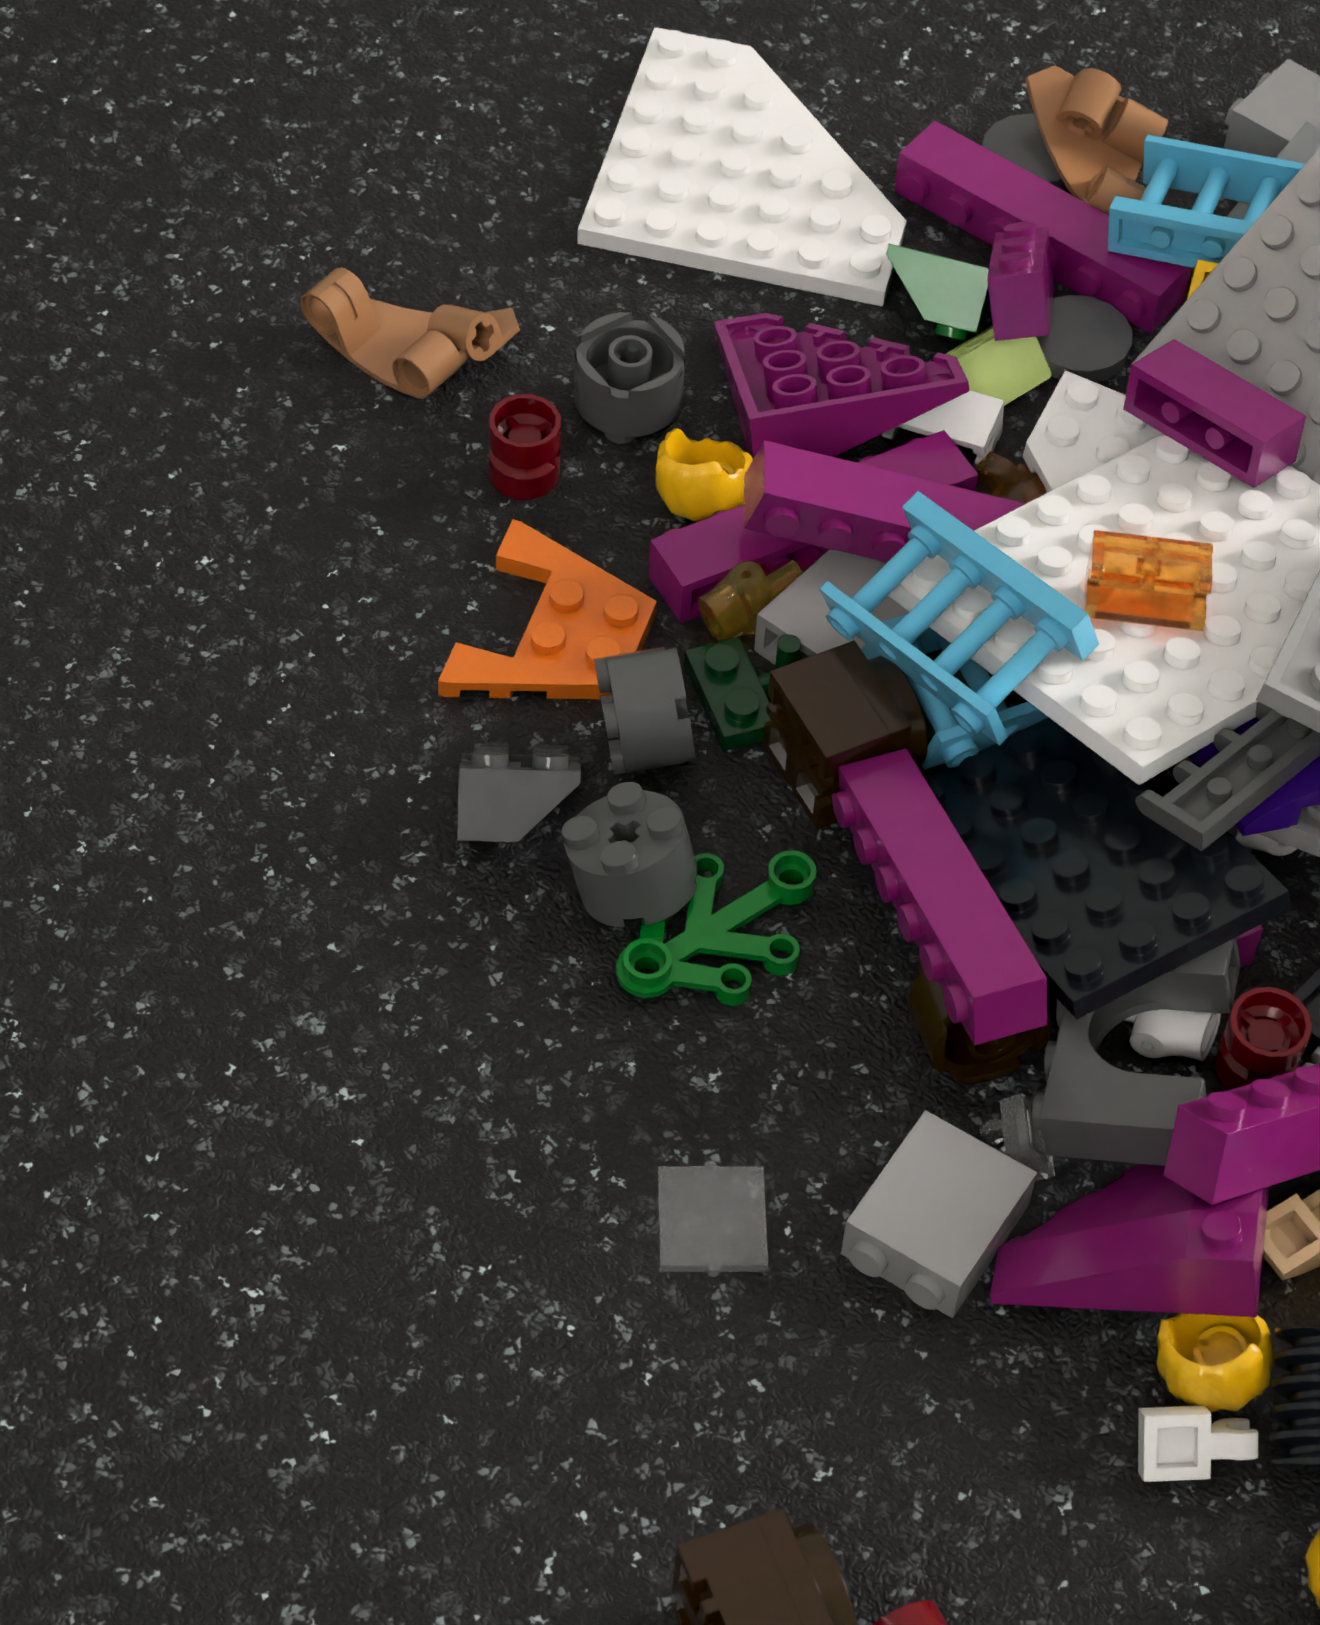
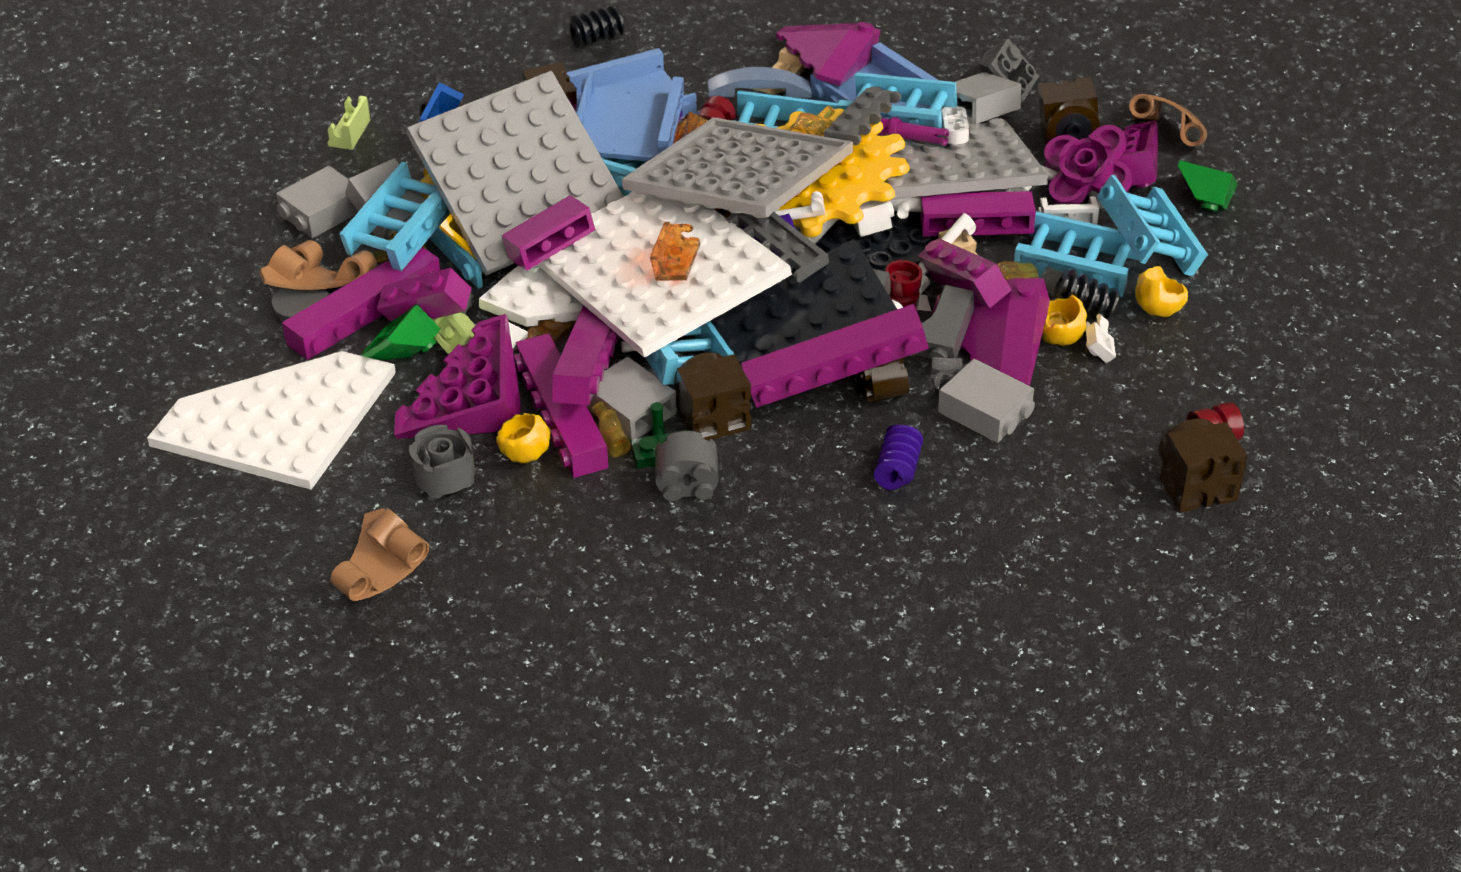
camera: 80 degrees left, 10 degrees down
orange wing [438,519,657,699] -> none
dark grey slope [457,743,581,842] -> none
dark red wheel [489,394,561,500] -> none
dark grey brick [562,782,698,927] -> none
green plant [616,850,817,1006] -> none
clear piece [657,1161,768,1277] -> none
medium azure fence [819,491,1099,746] -> none
none -> dark purple piece [874,424,923,490]

